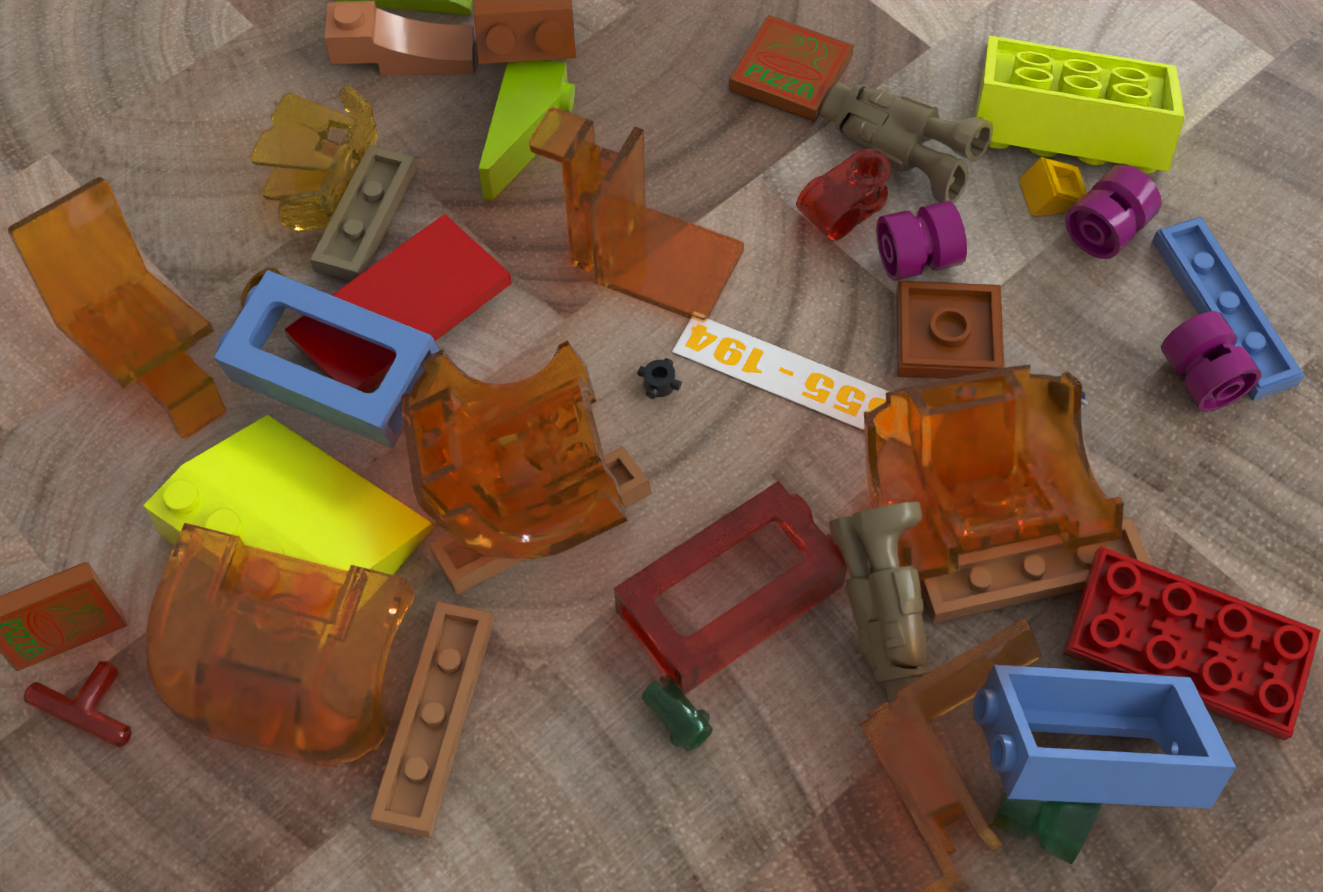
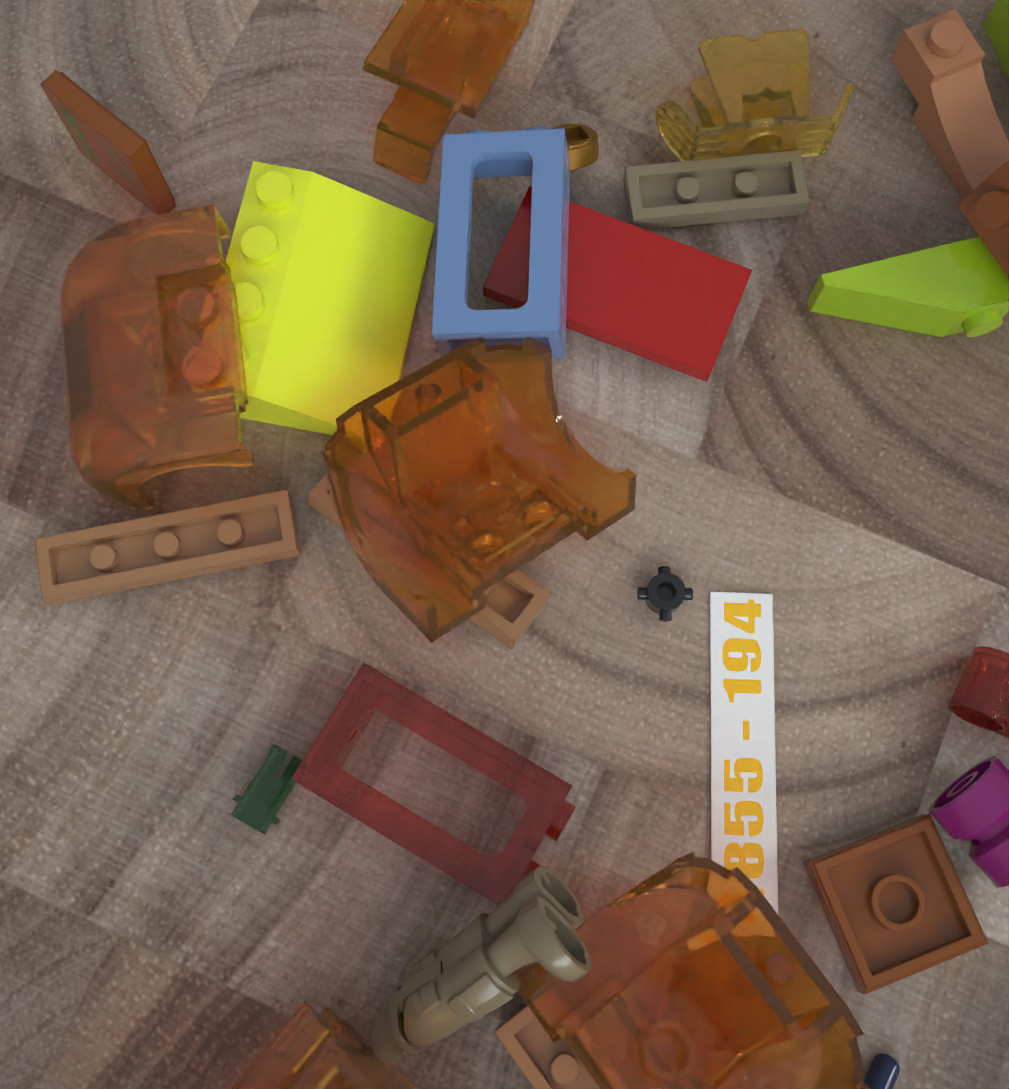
camera: 65 degrees right, 15 degrees up
clear red piece [24,661,132,748] -> none
clear orange piece [529,107,744,322] -> none

